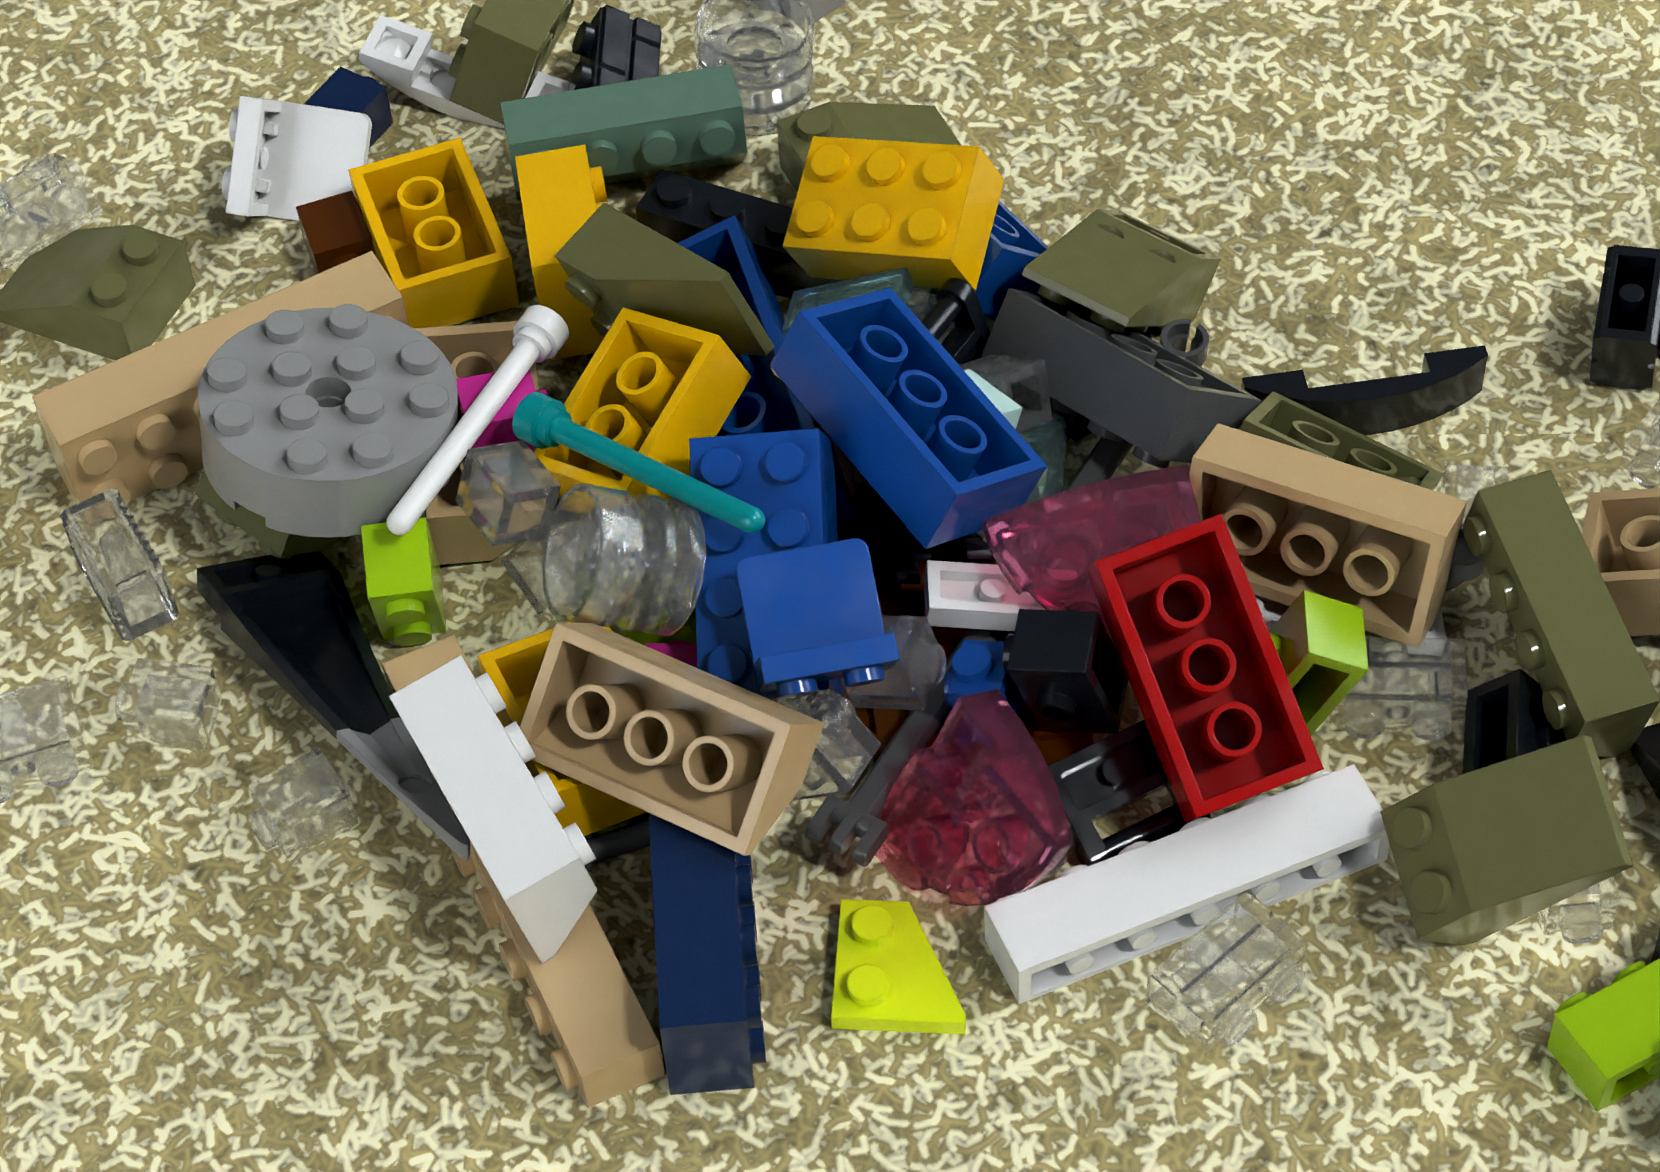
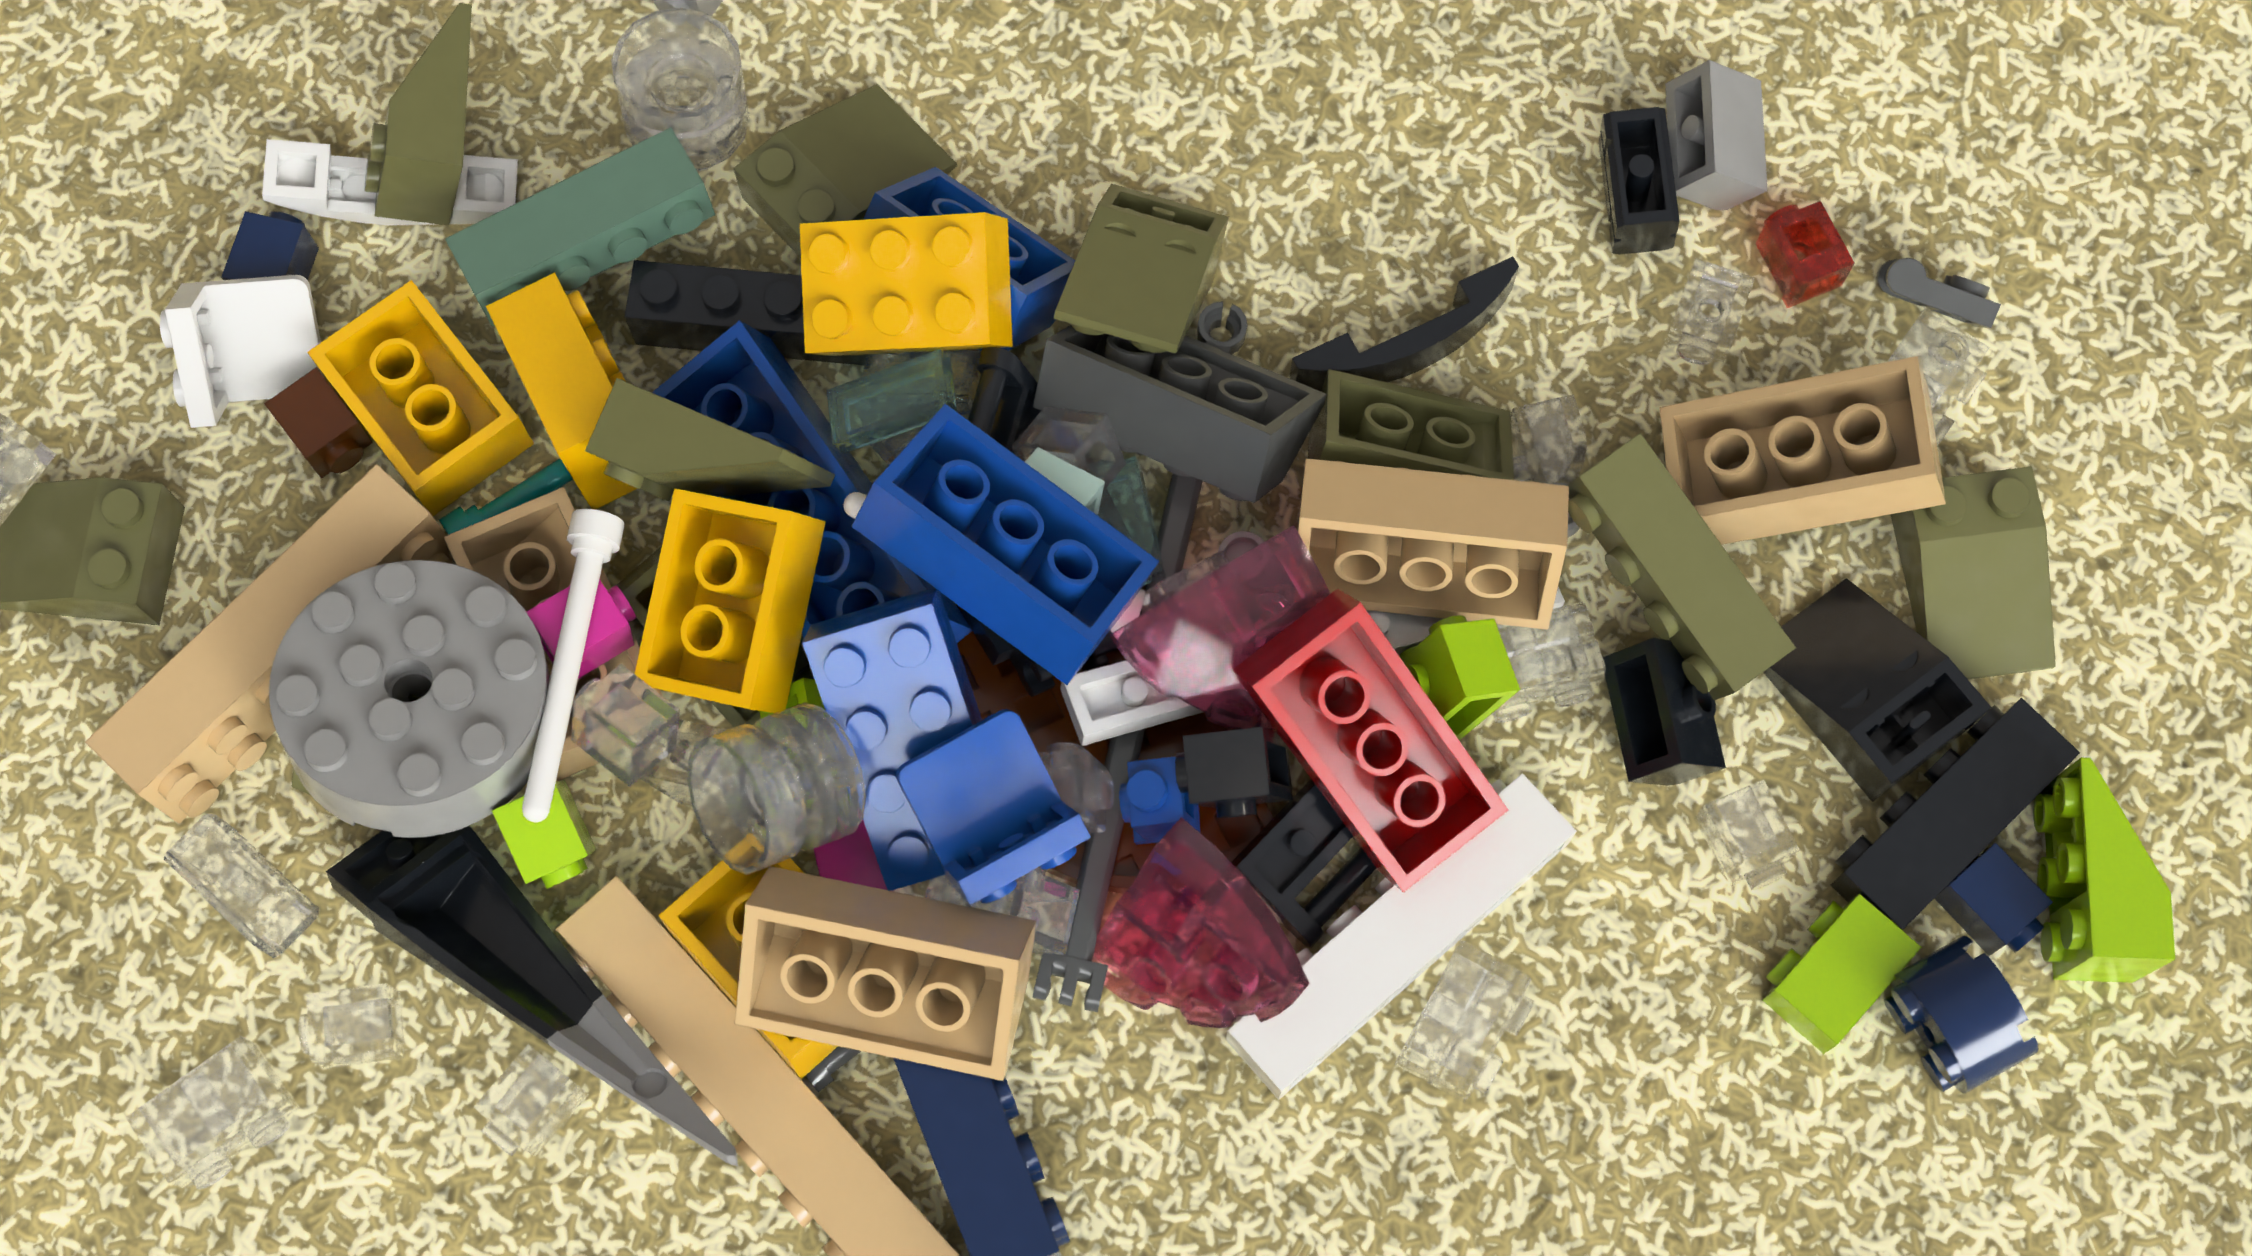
camera: 20 degrees left, 20 degrees up
white slope [389,655,597,964] -> none
teal piece [512,392,765,533] -> none
black brick [568,5,662,91] -> none
neon yellow wing [831,899,966,1035] -> none
olive slope [1380,735,1634,945] -> none

